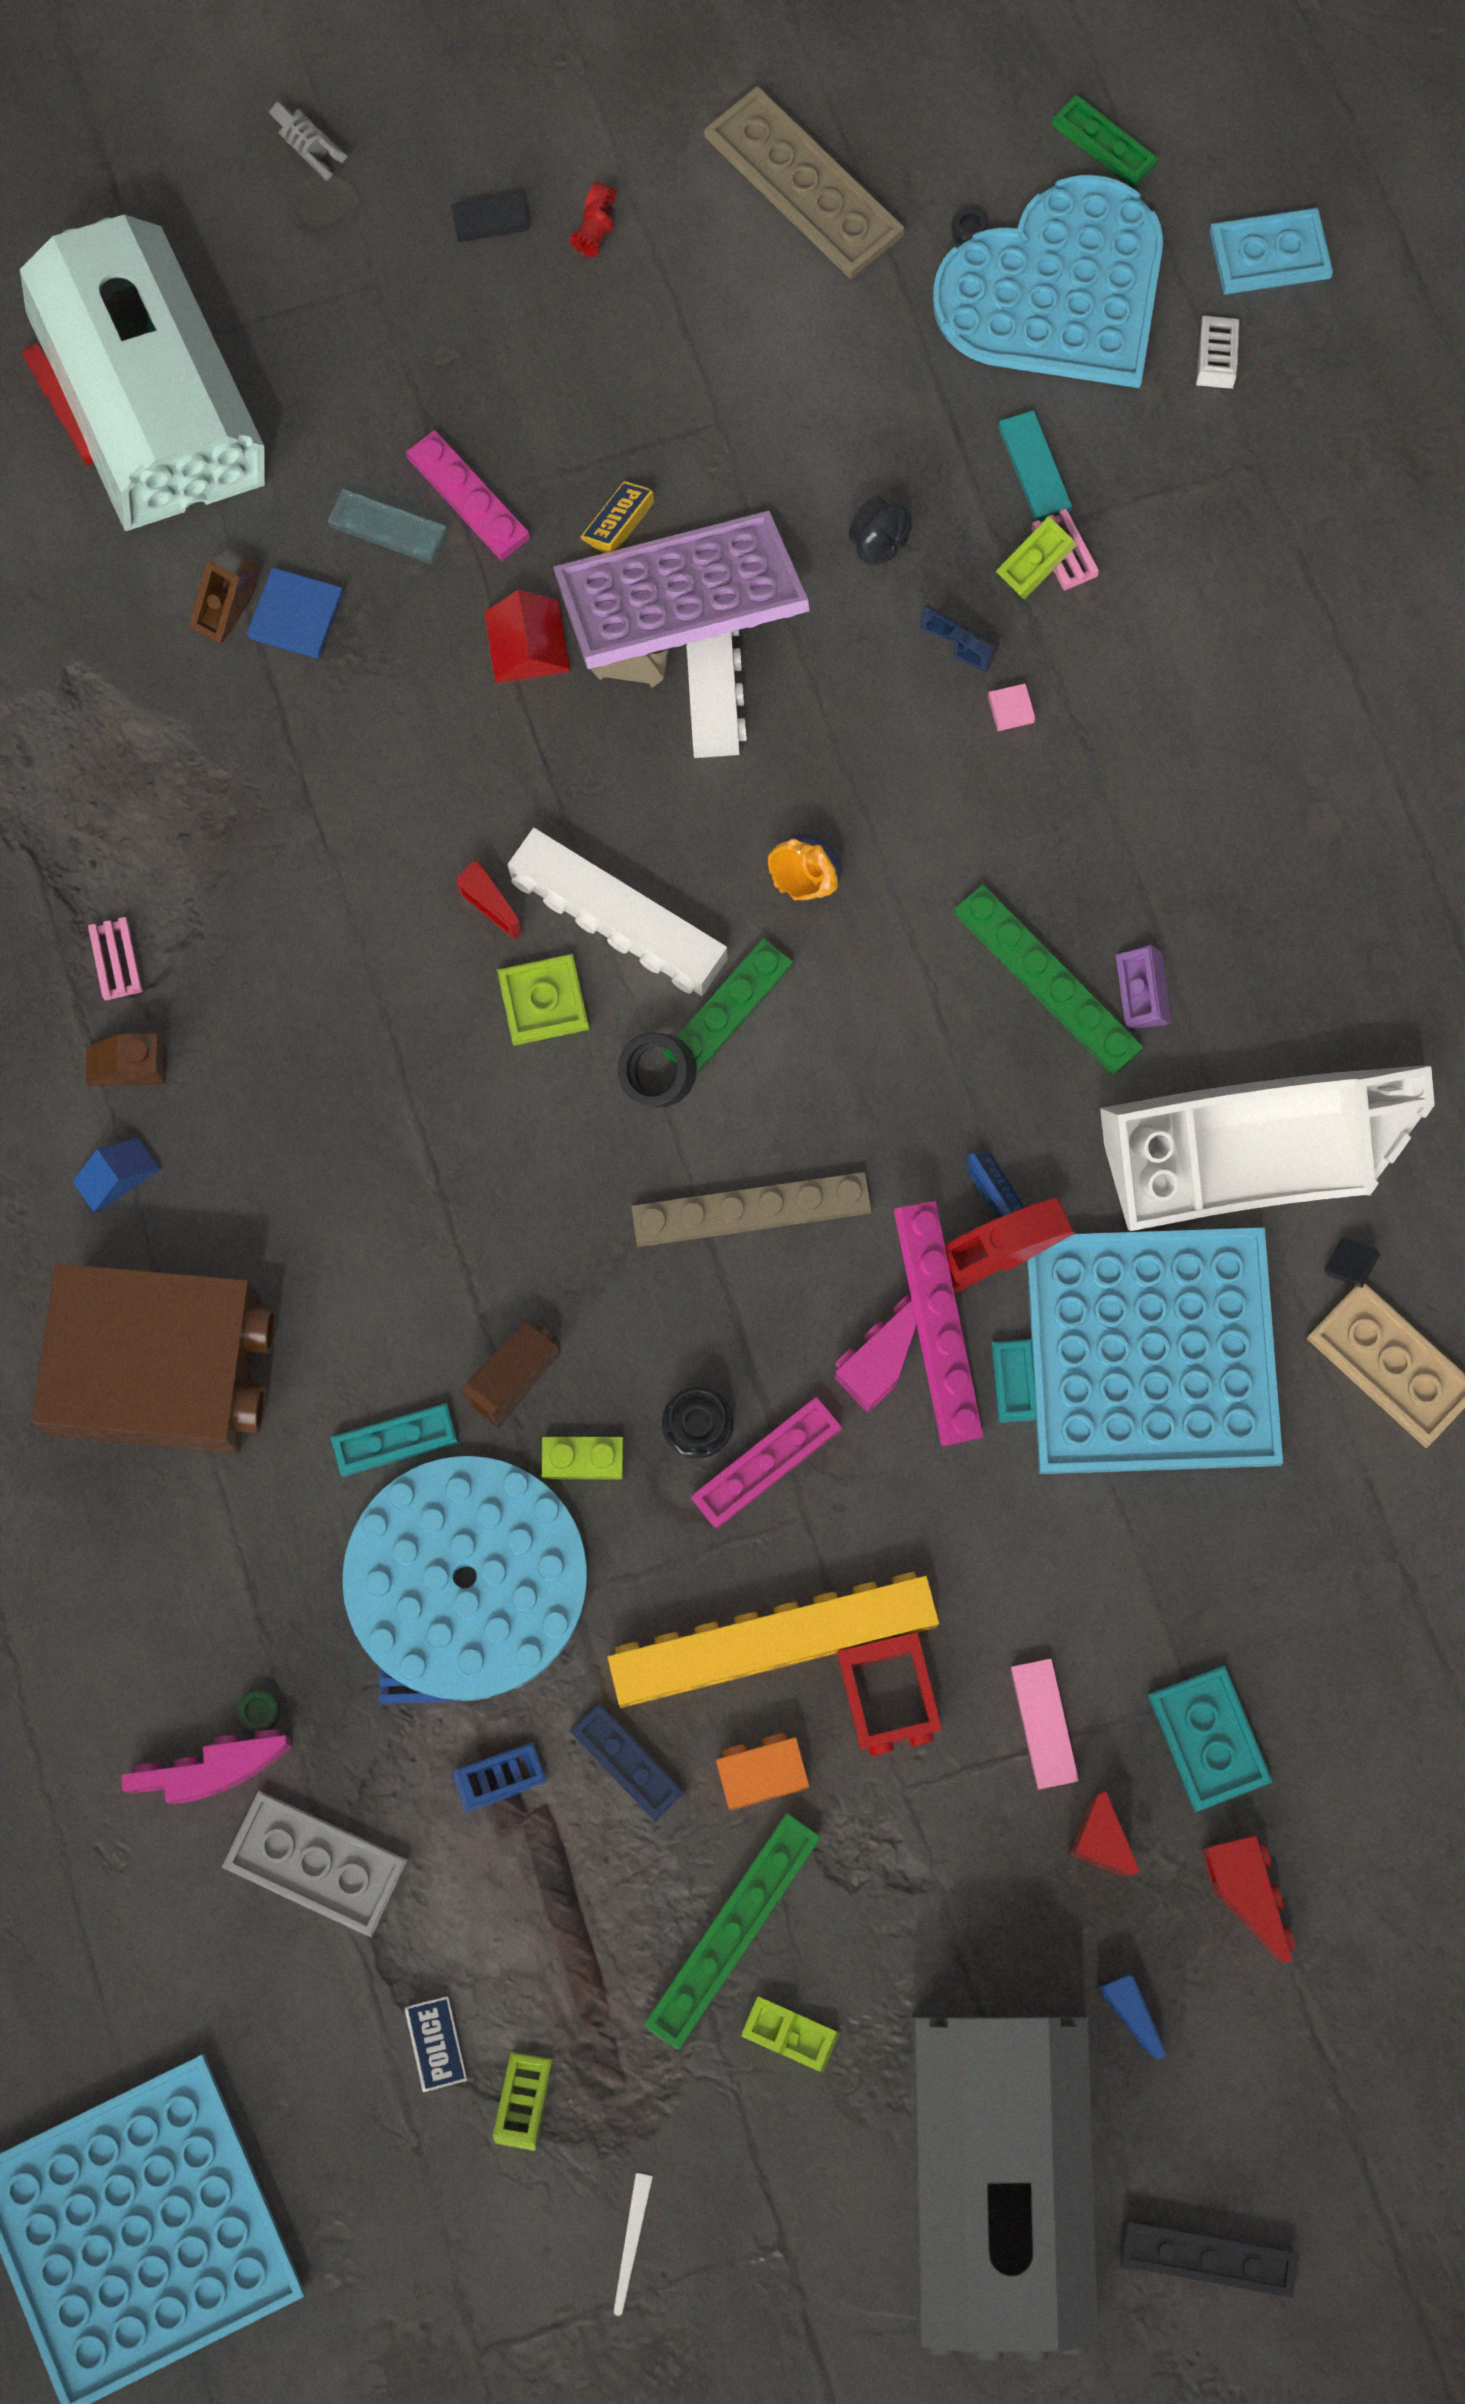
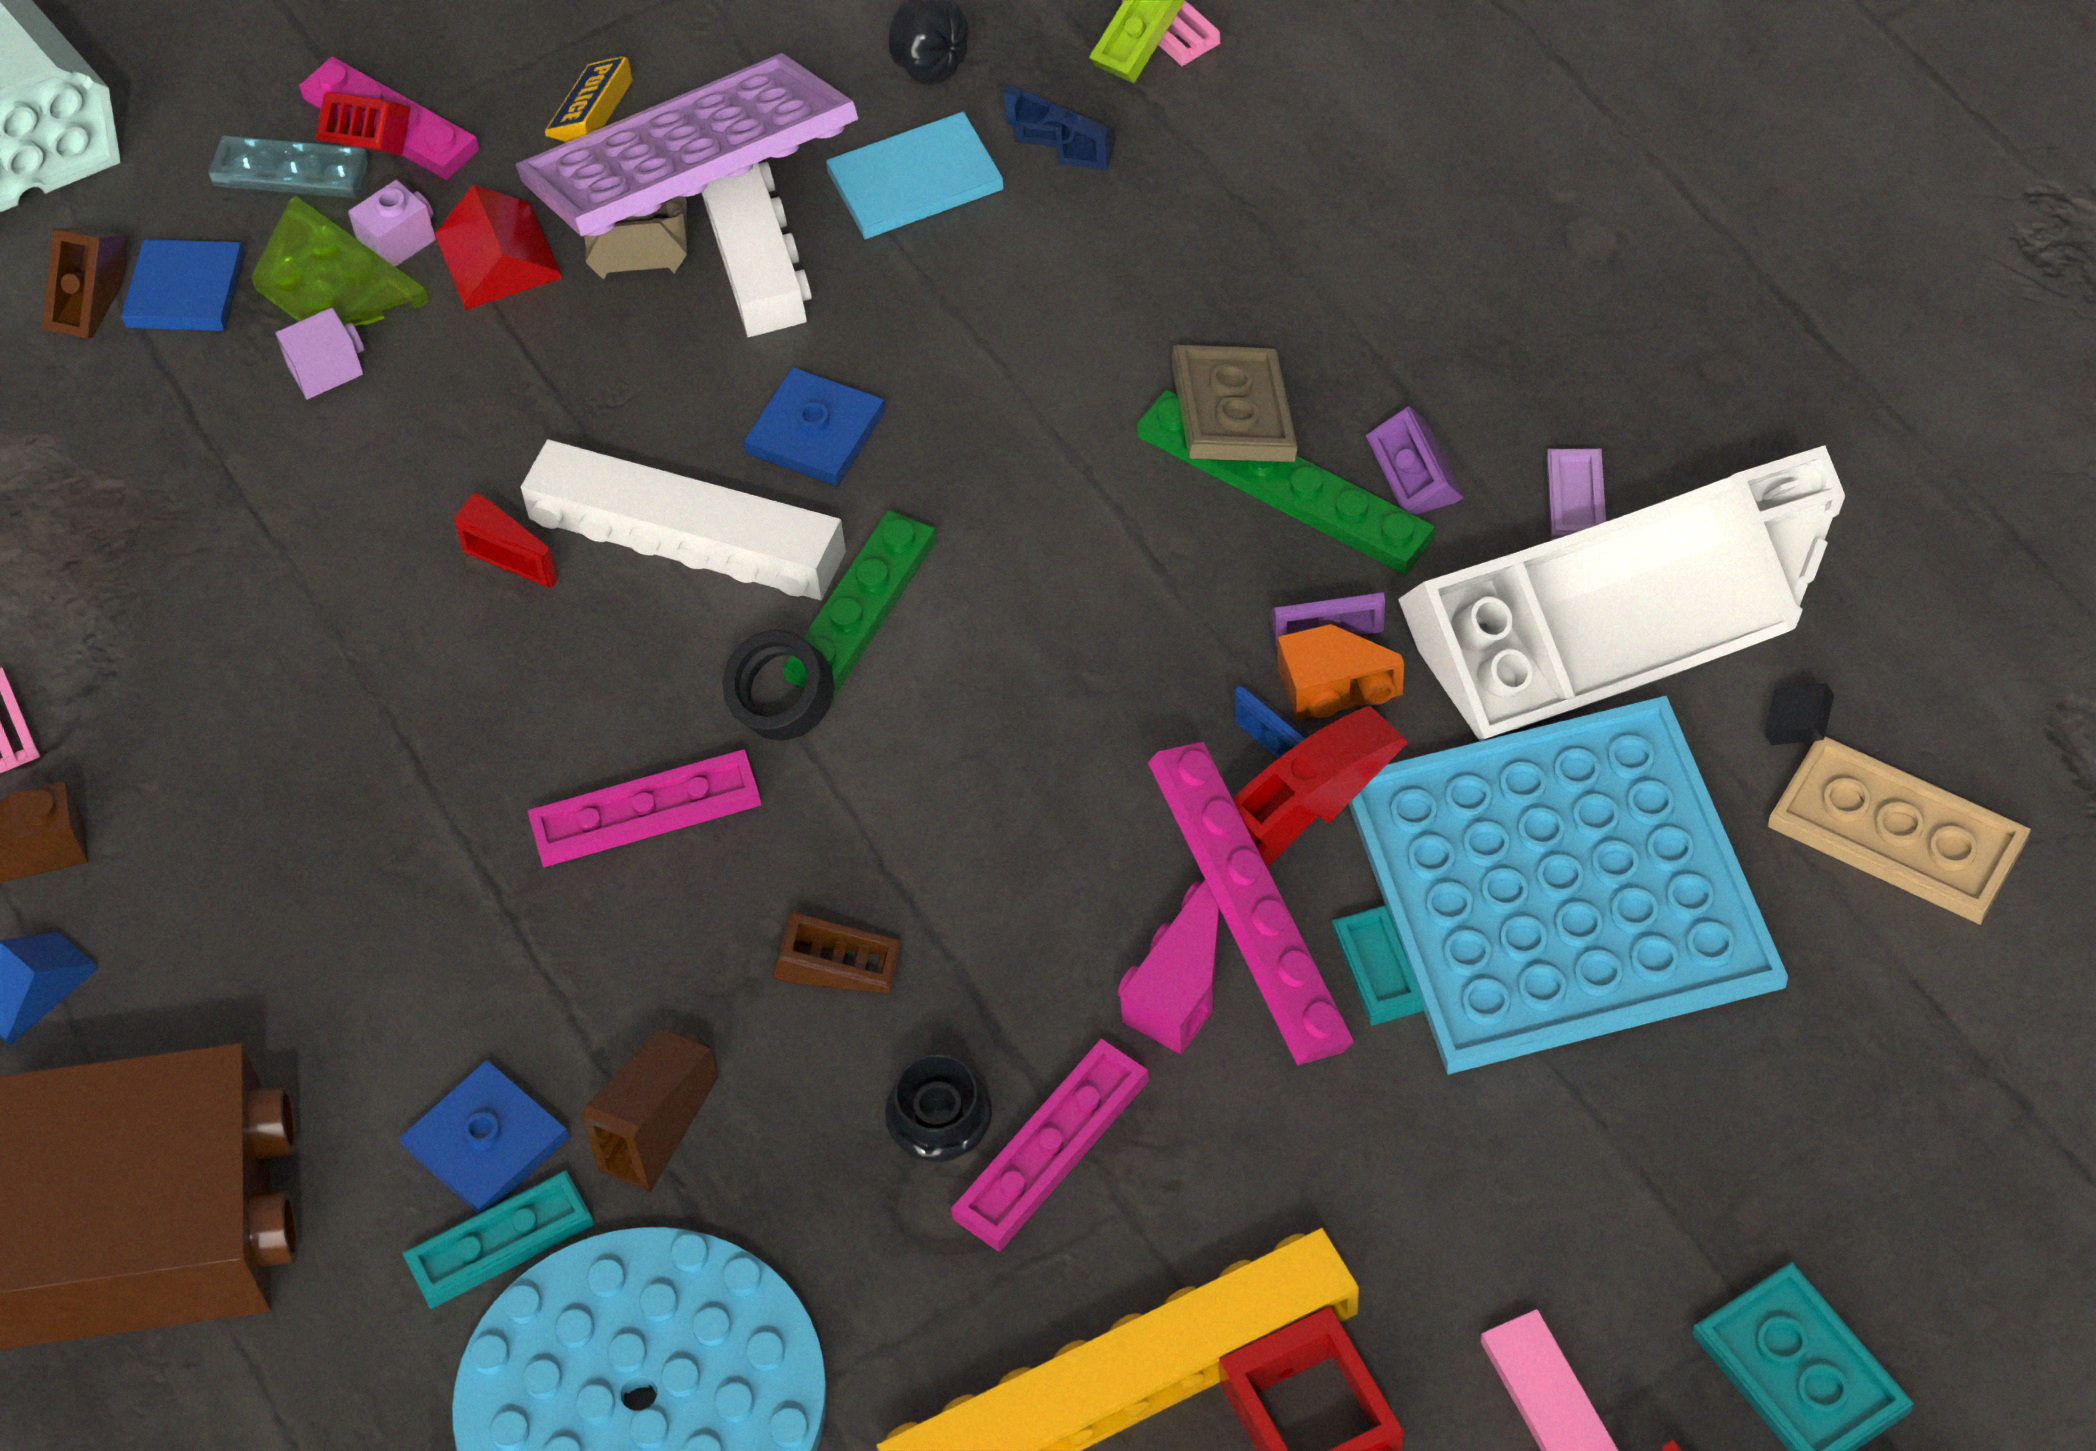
camera: 10 degrees left, 20 degrees down
lime tile [497,954,589,1046] -> none
lime plate [542,1437,623,1479] -> none
dark tan plate [631,1172,871,1247] -> none
light orange hair [768,834,843,900] -> none
bright pink tile [988,684,1035,731] -> none
none -> clear neon green wing [251,196,429,326]
none -> lavender brick [275,308,364,400]
none -> red slope [315,92,411,156]
none -> lavender brick [348,180,436,272]
none -> blue plate [399,1060,569,1214]
none -> dark pink plate [527,749,761,868]
none -> blue plate [743,367,886,487]
none -> reddish brown slope [772,911,902,994]
none -> medium azure tile [826,111,1004,239]
none -> dark tan tile [1171,345,1297,462]
none -> medium lavender slope [1270,592,1385,646]
none -> orange slope [1277,624,1404,721]
none -> lavender tile [1546,449,1606,541]

